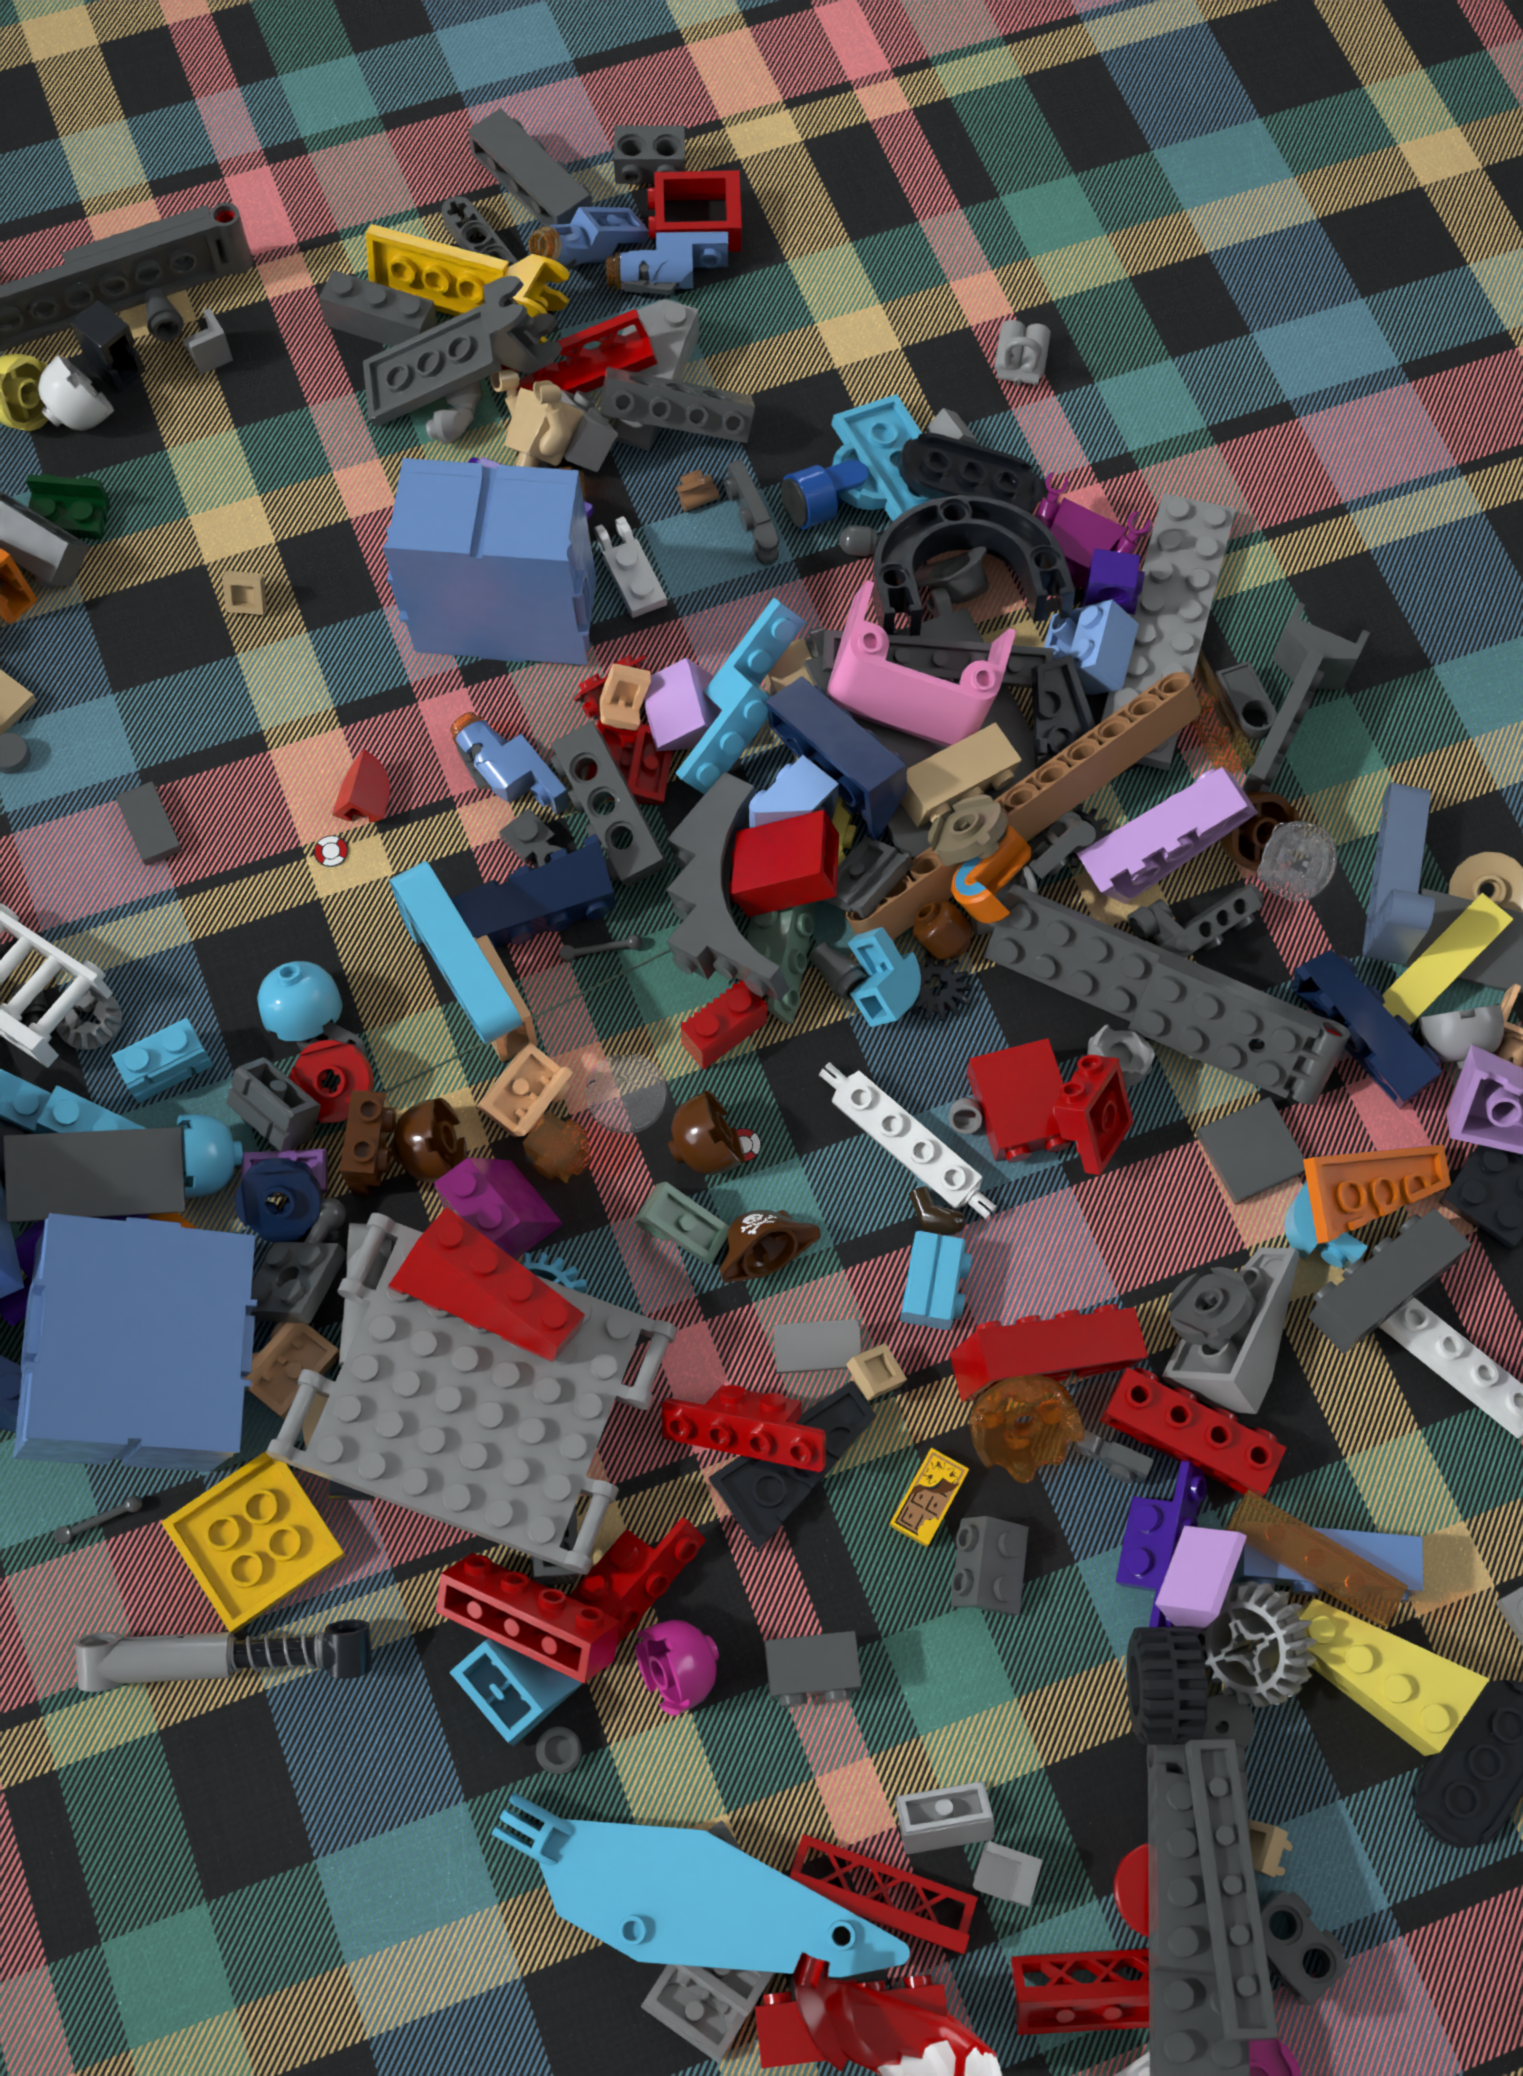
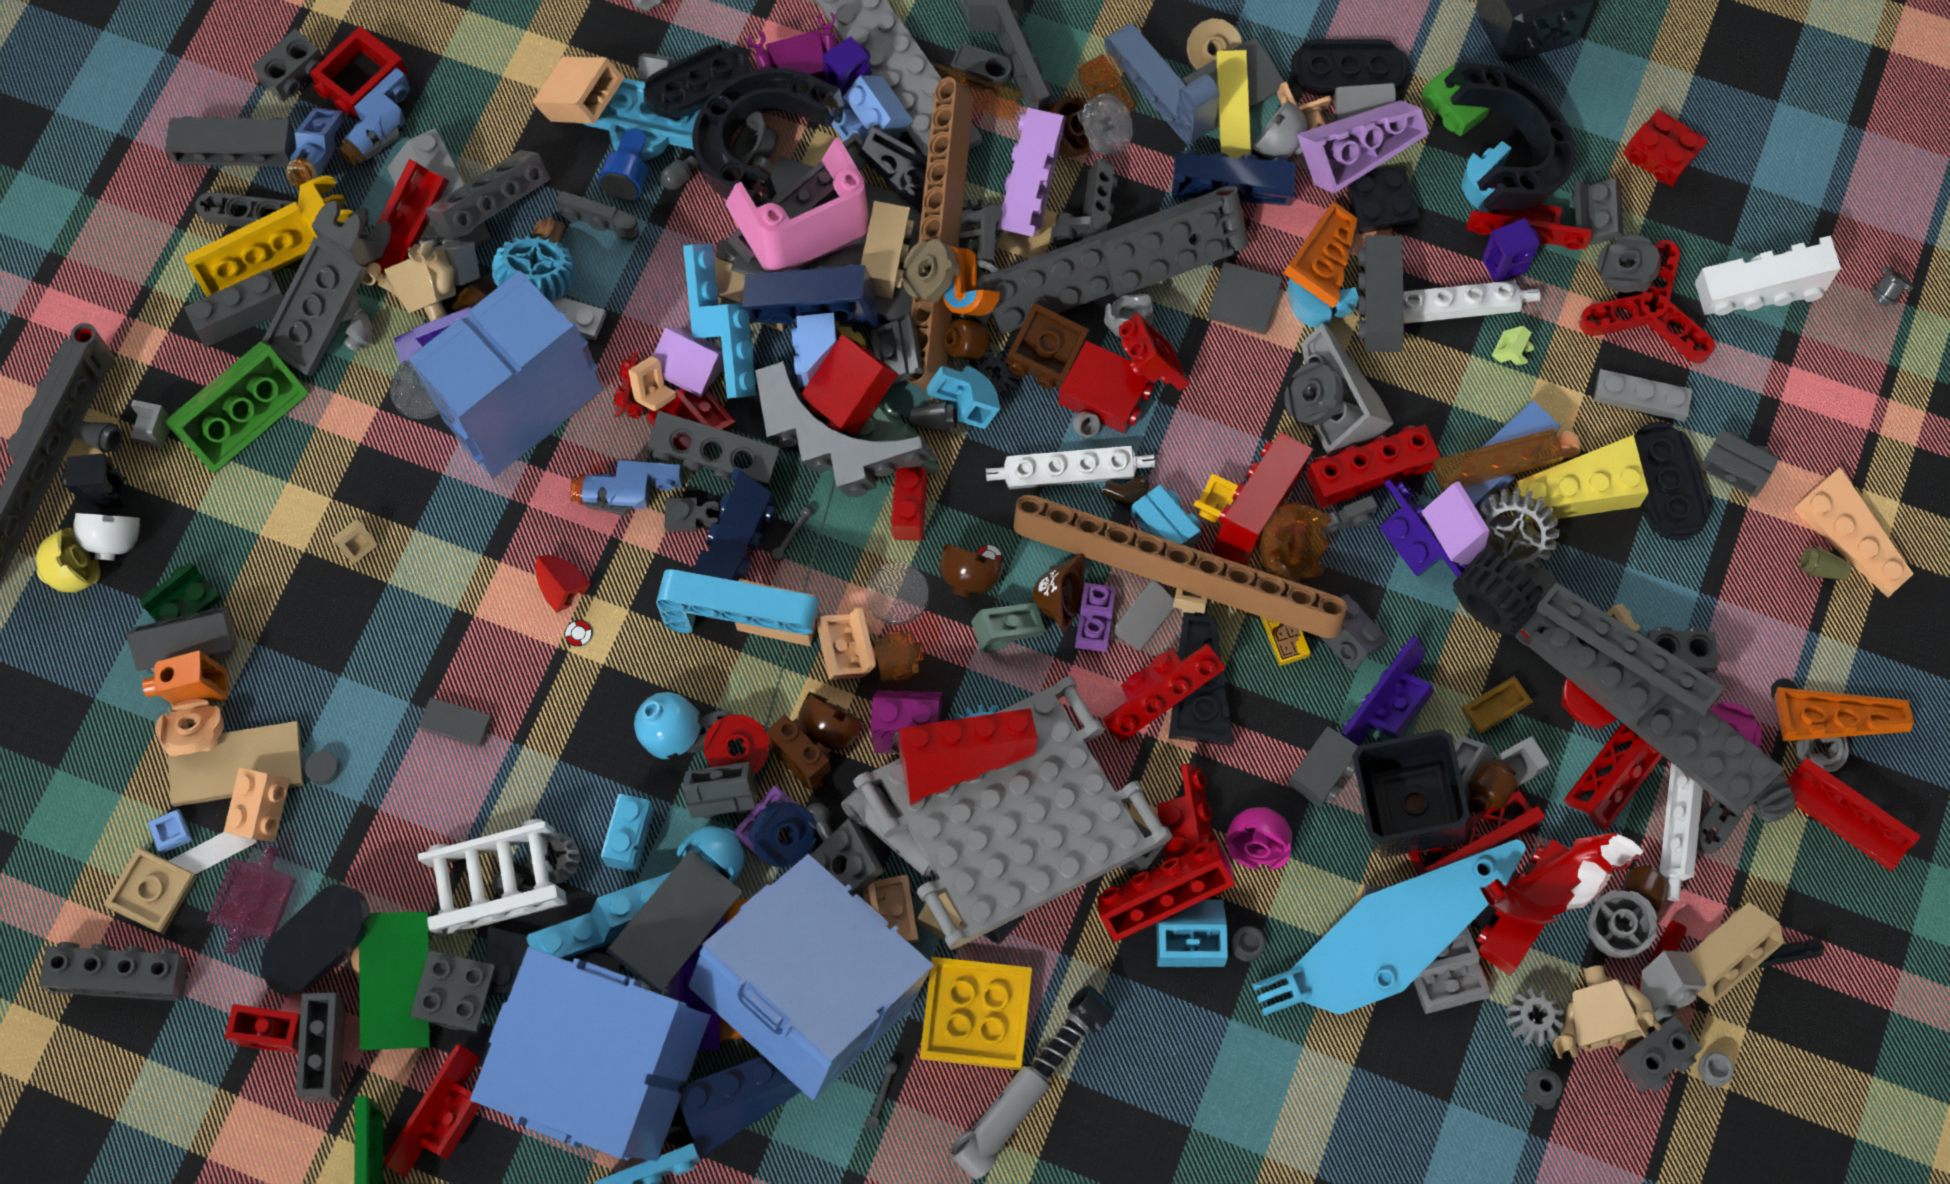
camera: 45 degrees left, 0 degrees up
none -> bright green slope [164,342,309,474]
none -> medium azure gear [492,235,575,302]
none -> light nougat brick [532,57,625,124]
none -> reddish brown plate [1005,303,1089,390]
none -> medium nougat beam [1013,495,1347,639]
none -> medium lavender slope [1075,582,1116,652]
none -> clear orange slope [1079,54,1136,122]
none -> yellow bracket [1193,474,1238,523]
none -> dark purple bracket [1341,636,1434,746]
none -> black plate [1352,729,1473,858]
none -> pearl gold tile [1461,676,1533,735]
none -> reddish brown head [1468,760,1518,810]
none -> yellowish green tile [1492,326,1534,365]
none -> light nougat hinge [1555,431,1581,458]

